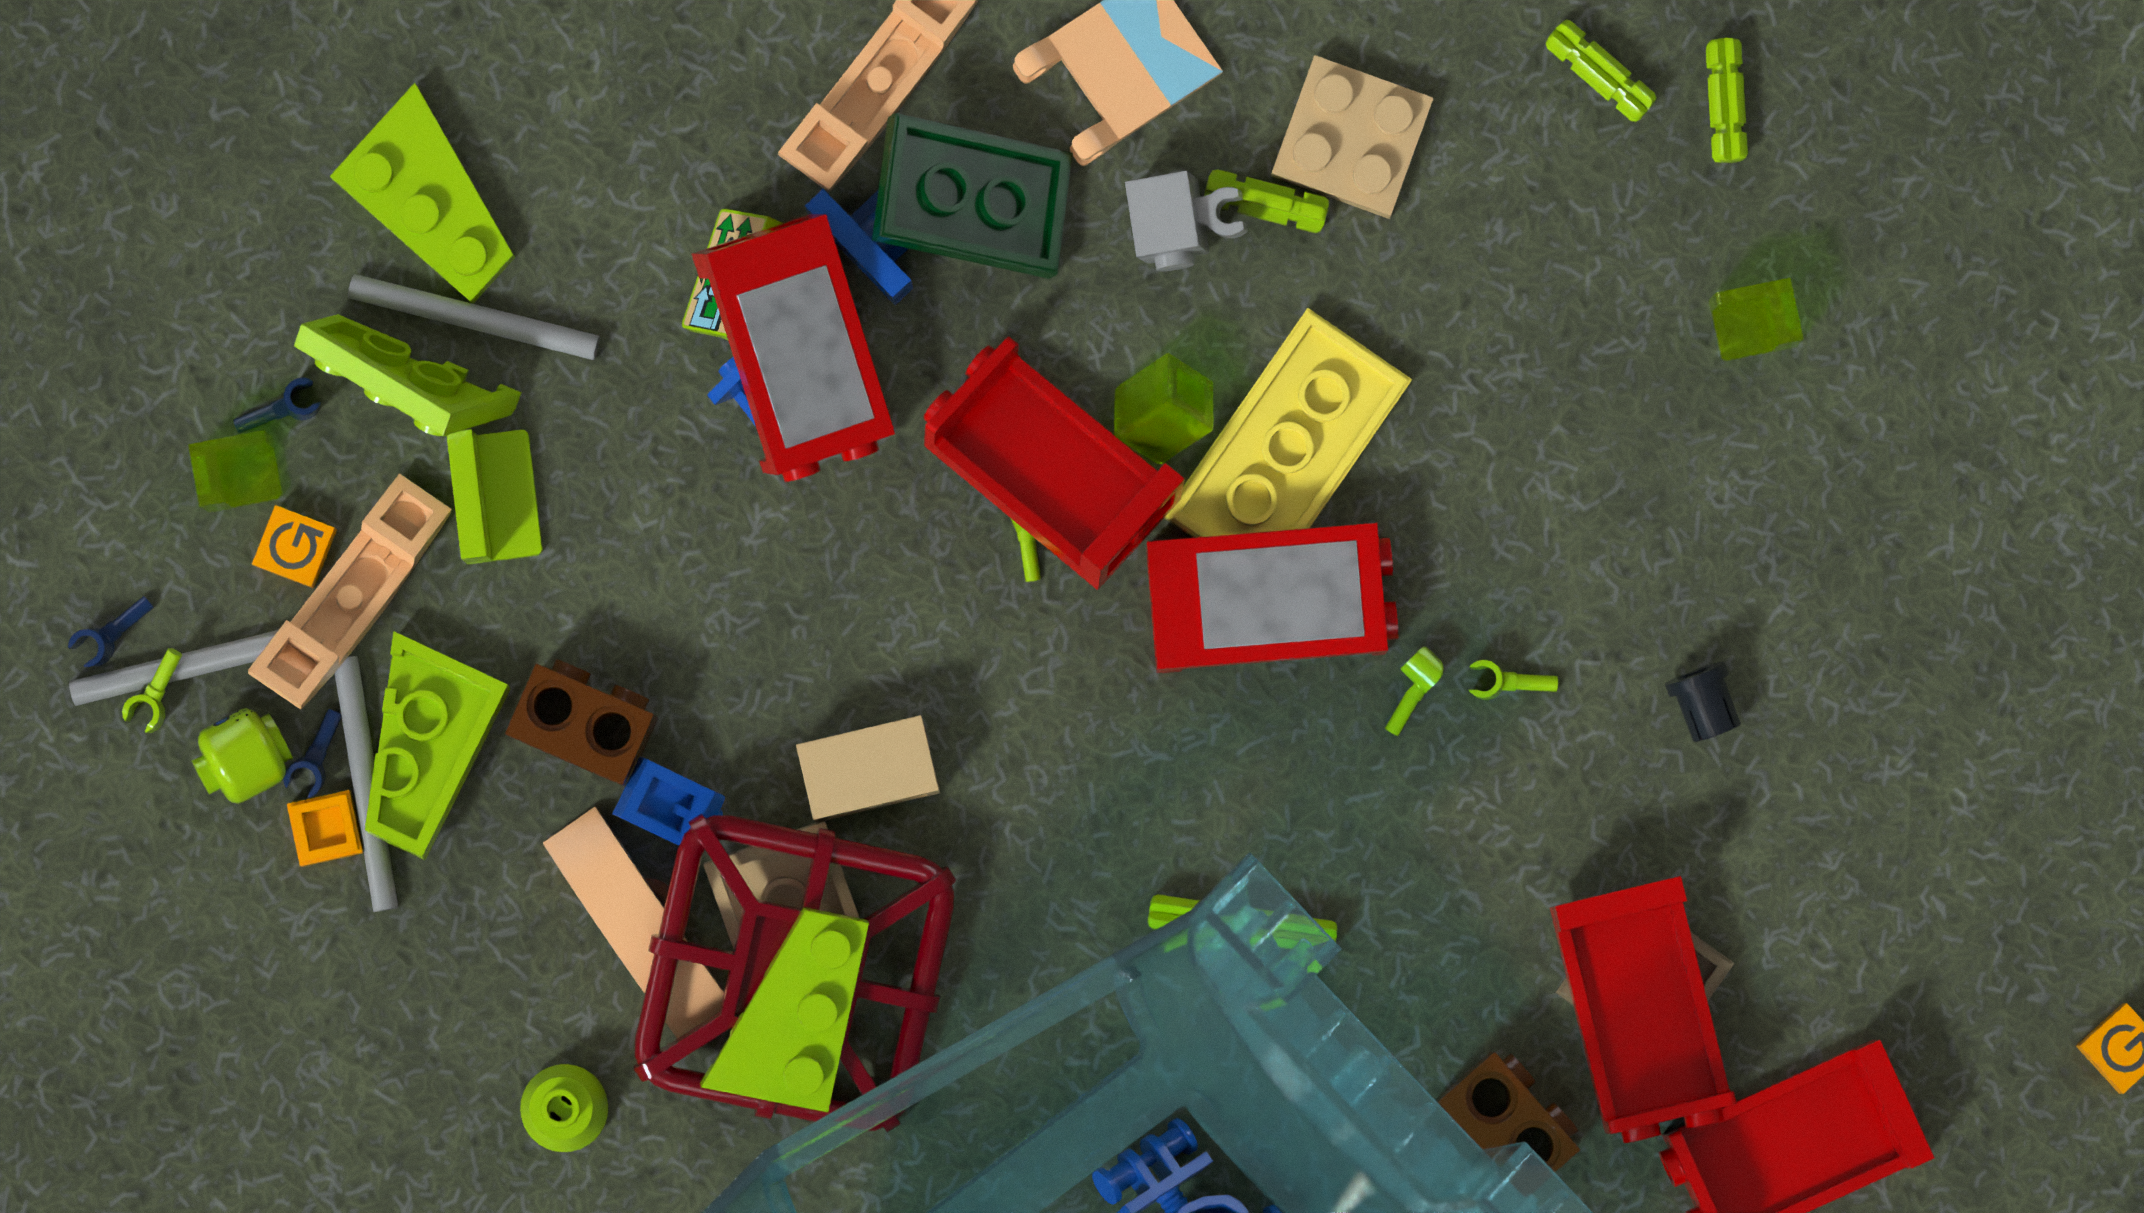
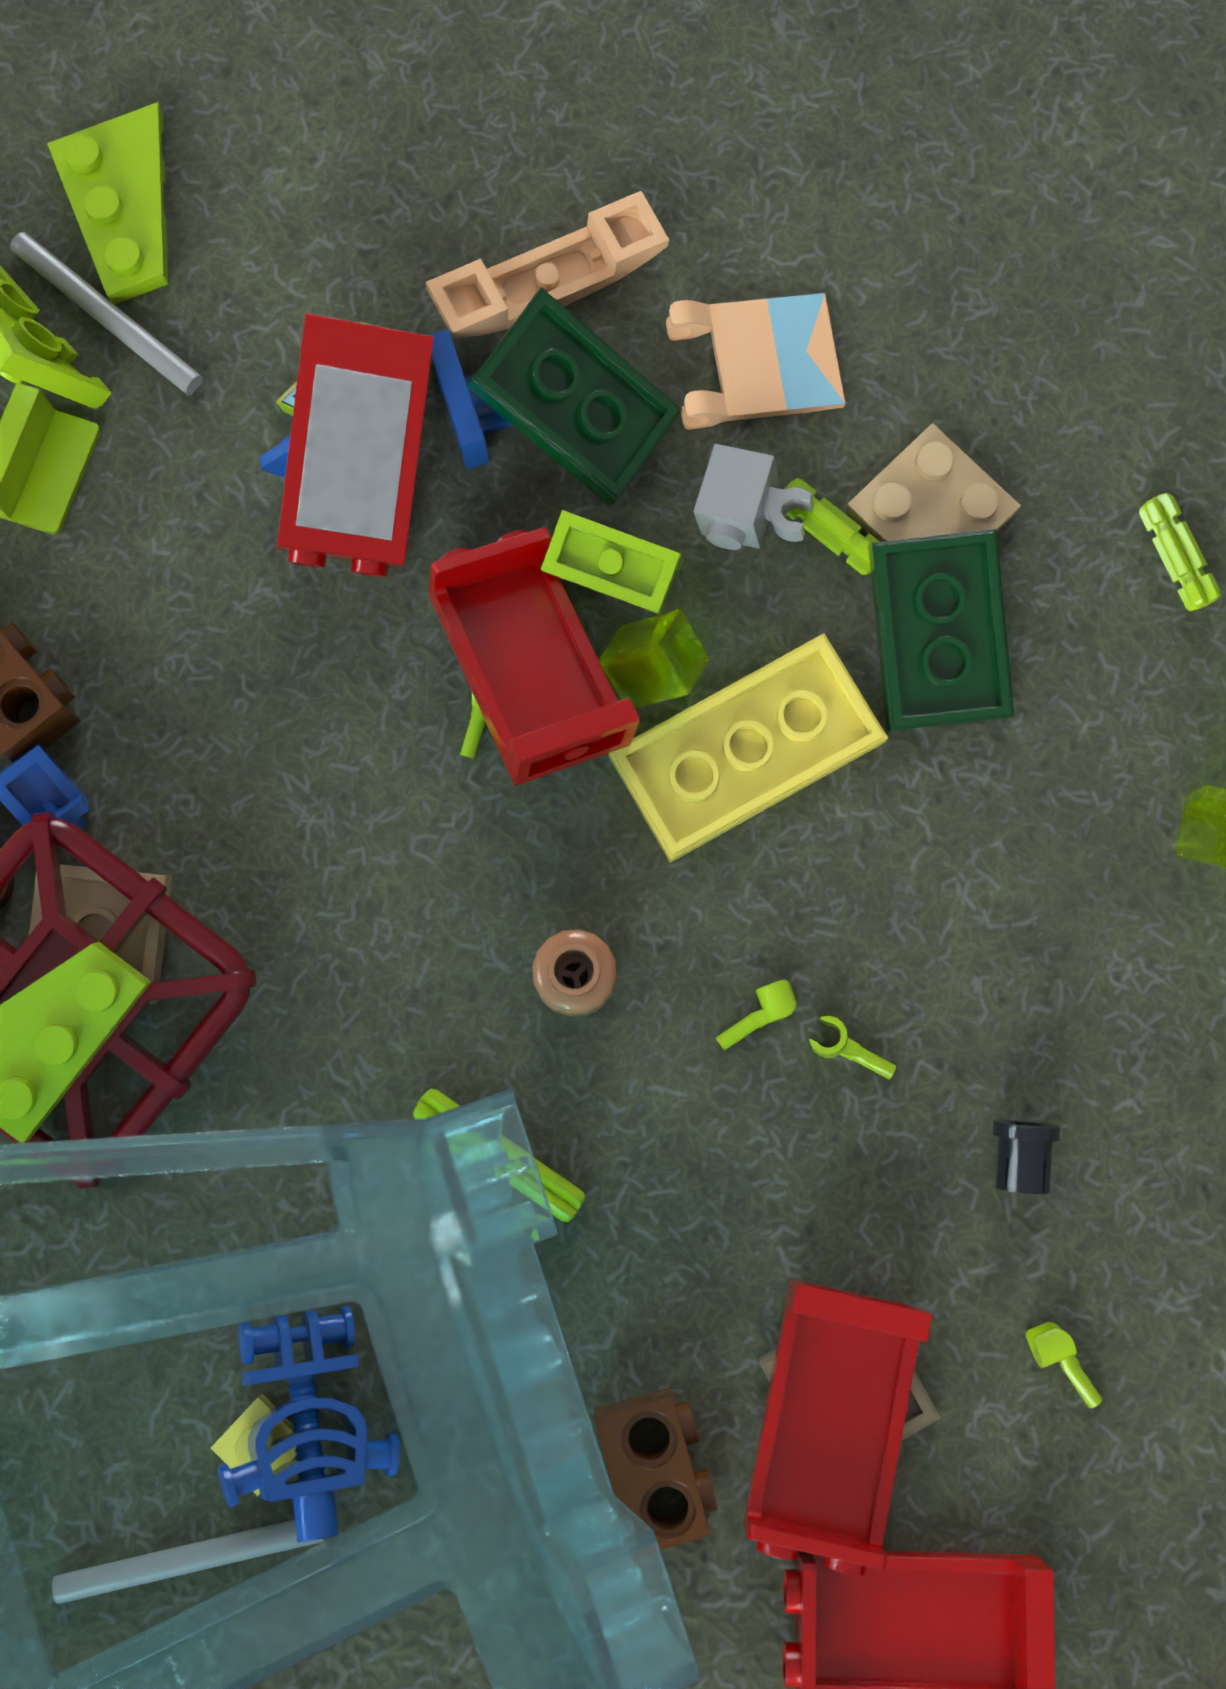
camera: 25 degrees right, 5 degrees down
tan panel [796,715,940,822] -> none
panel [1146,523,1398,673] -> none
none -> nougat head [532,929,617,1017]
none -> lime panel [541,510,684,615]
none -> dark green tile [868,529,1015,731]
none -> lime hand [1025,1322,1103,1408]

